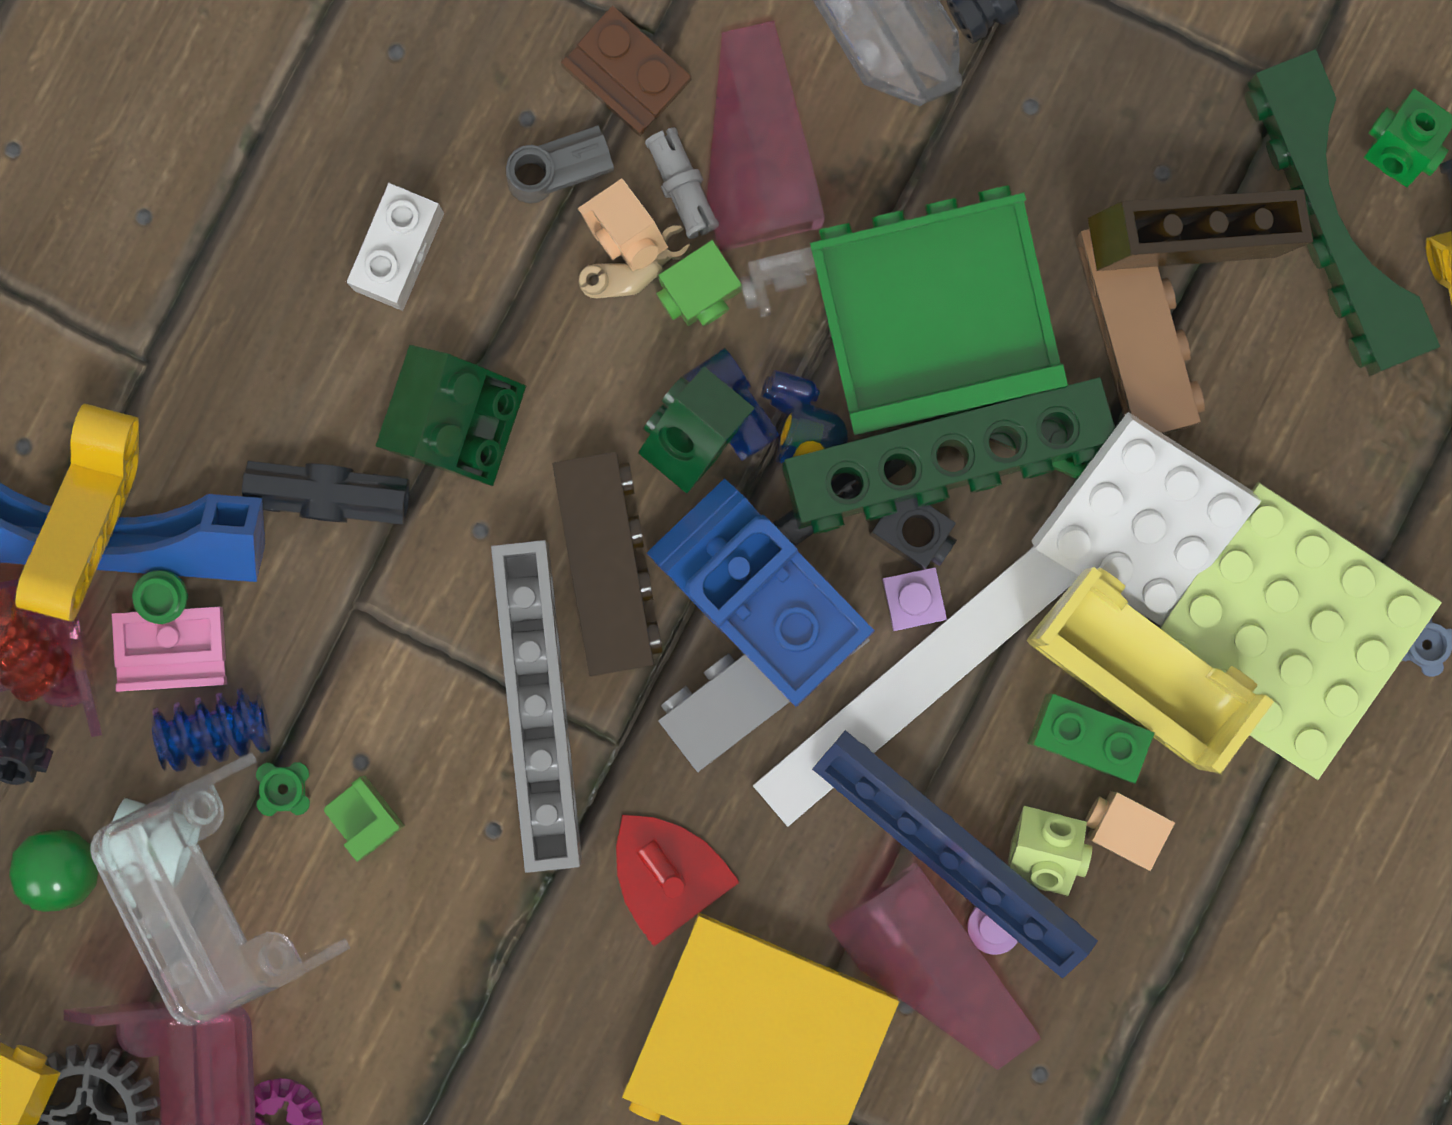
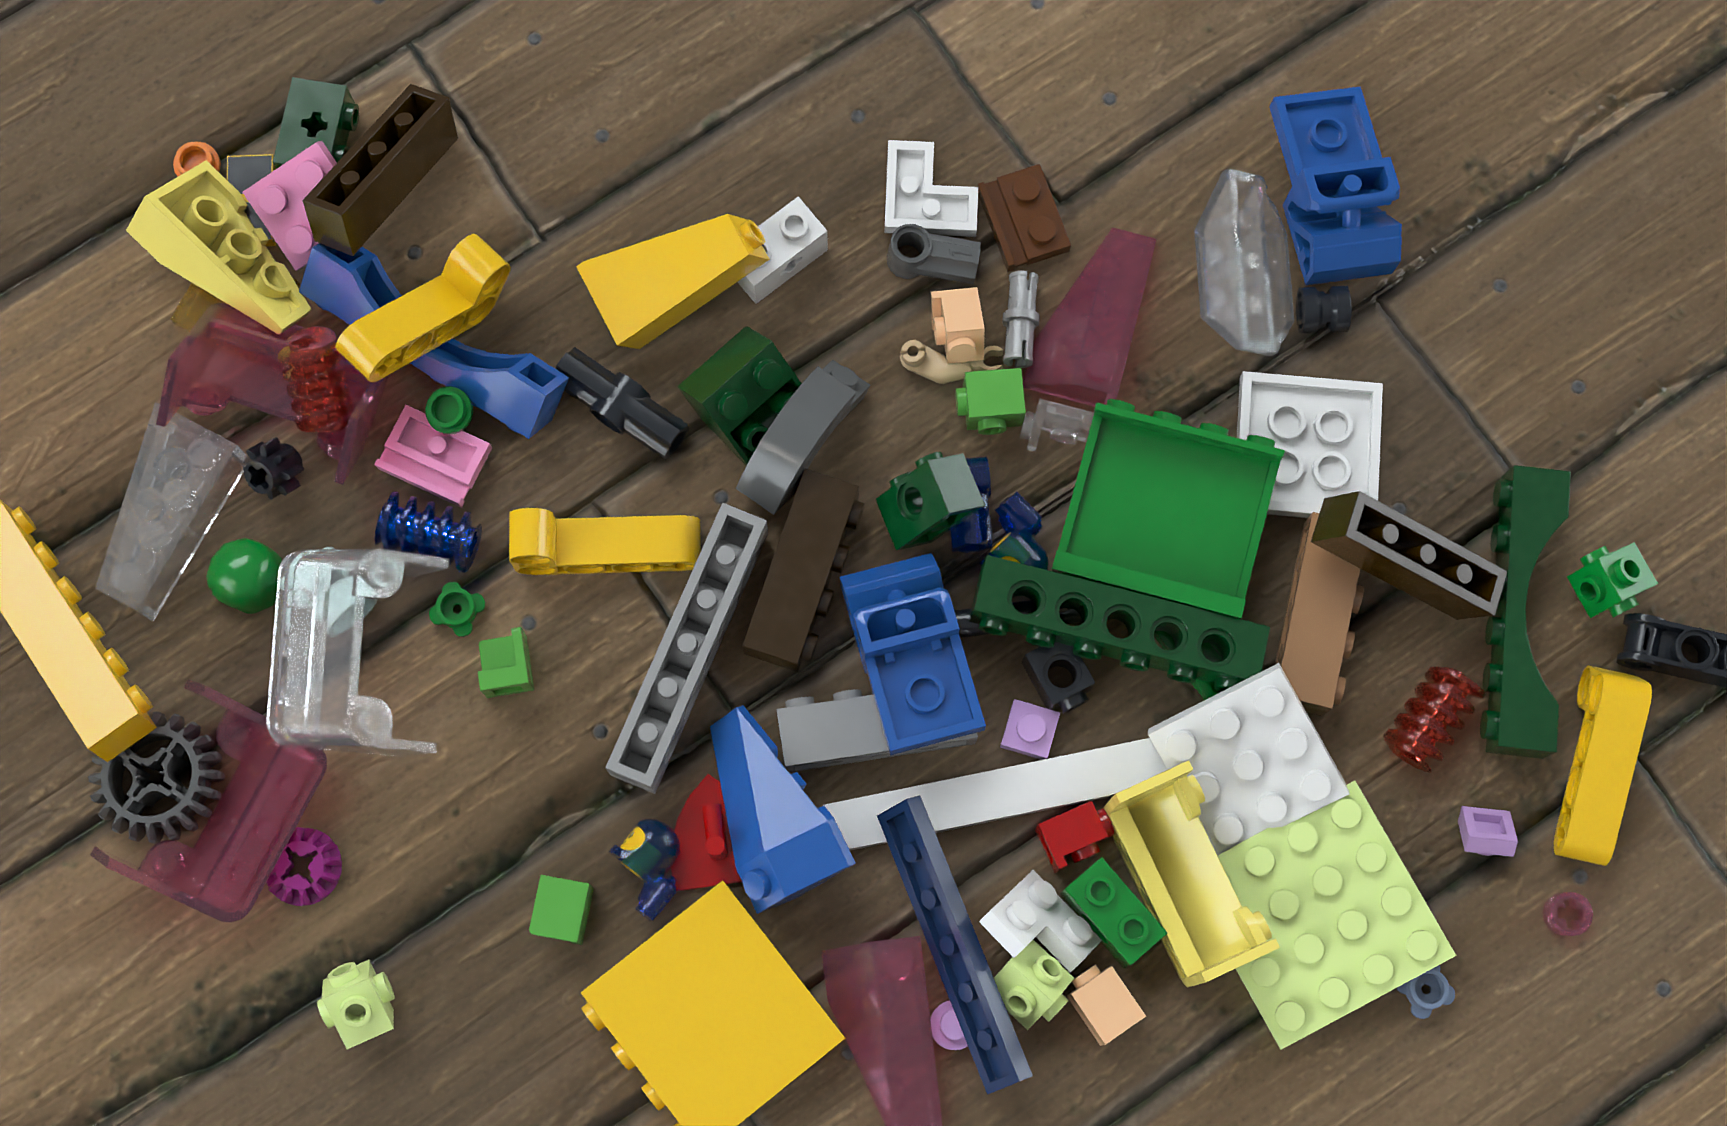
camera: 30 degrees right, 10 degrees down
none -> yellow beam [509,508,701,575]
none -> bright green panel [529,875,594,945]
none -> yellow slope [576,214,770,349]
none -> clear blue piece [608,819,680,921]
none -> blue wedge [710,705,856,914]
none -> dark grey arch [735,360,871,515]
none -> white plate [884,140,978,237]
none -> white plate [979,870,1102,972]
none -> red brick [1035,801,1115,873]
none -> white plate [1237,371,1383,518]
none -> clear red piece [1383,667,1486,773]
none -> lavender plate [1458,806,1518,857]

